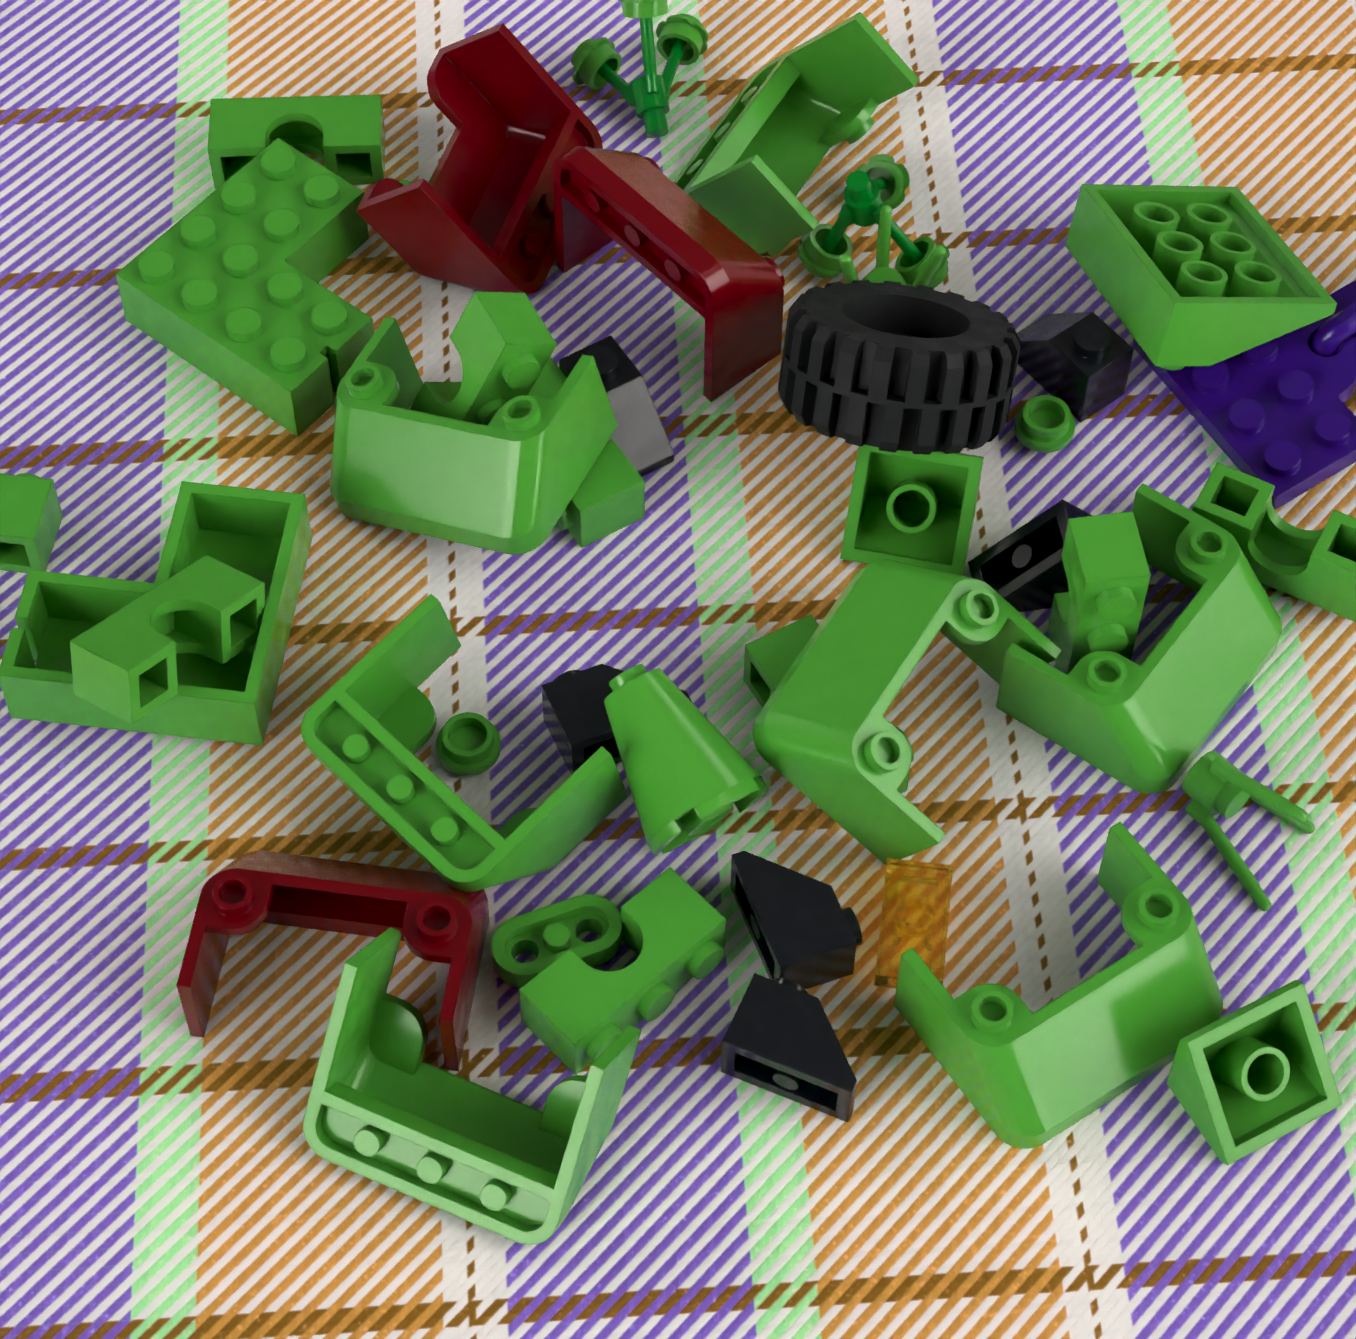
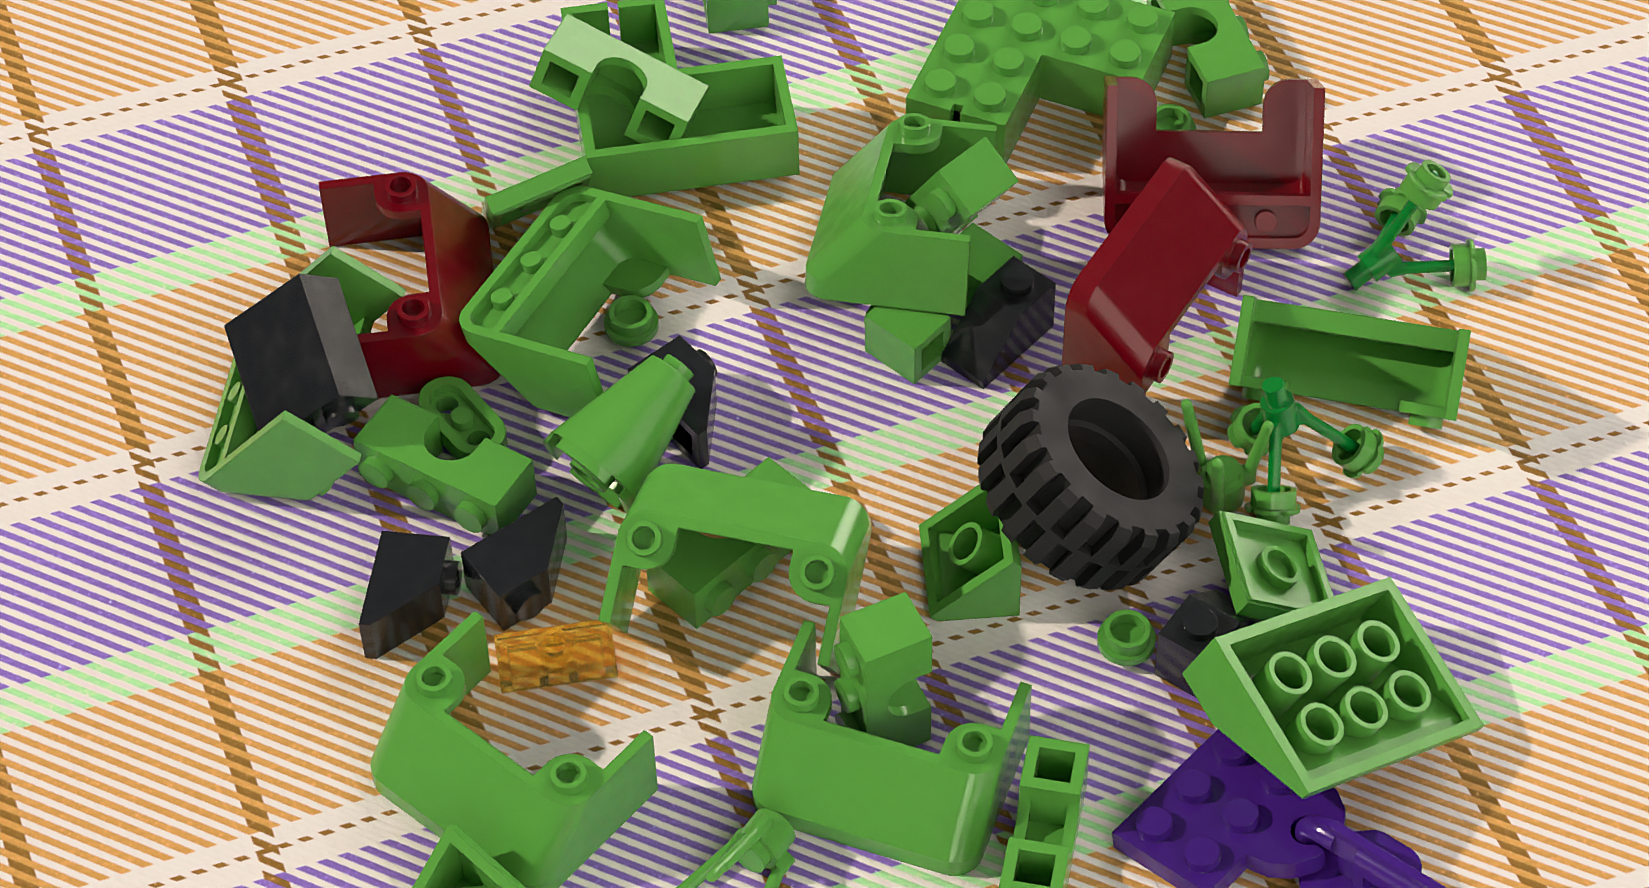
camera: 75 degrees right, 5 degrees down
black slope [968,499,1093,612] -> none
none -> black brick [224,273,378,433]
none -> bright green tile [481,156,593,230]
none -> bright green tile [1208,510,1333,620]

